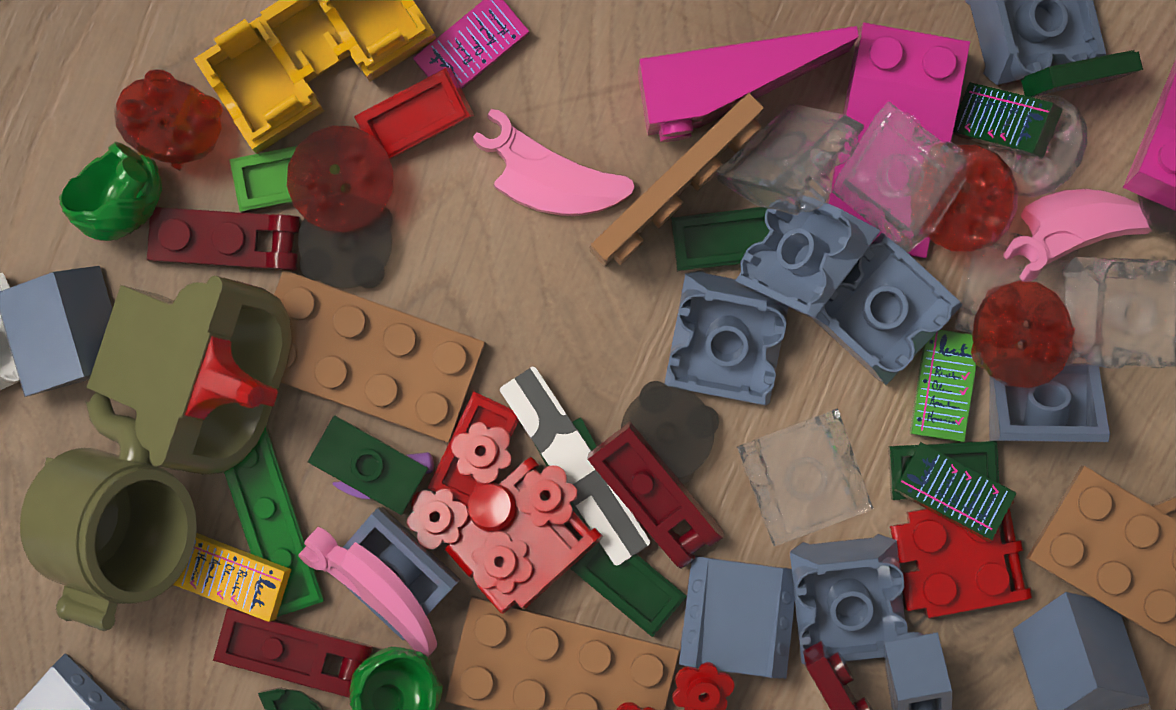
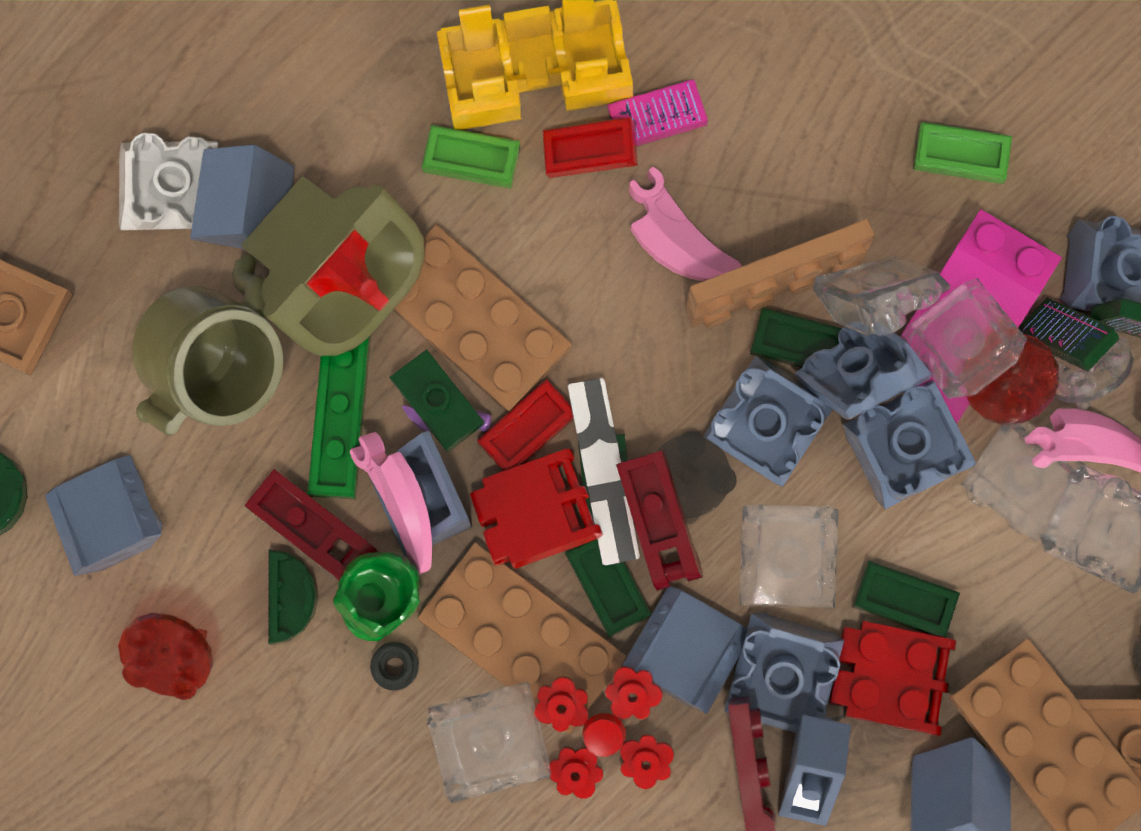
camera: 25 degrees right, 10 degrees down
green hair [59,142,162,241] -> none
clear red plate [114,69,223,171] -> none
dark red plate [147,207,301,271] -> none
yellow tile [173,533,291,622] -> none
clear red plate [287,125,394,233] -> none
clear smoke piece [298,194,393,289] -> none
plant [406,422,578,594] -> none
dark pink slope [638,26,859,142] -> none
dark green tile [894,442,1017,542] -> none
bright green tile [909,330,981,442] -> none
clear red plate [971,280,1075,389] -> none
sand blue slope [989,358,1110,442] -> none

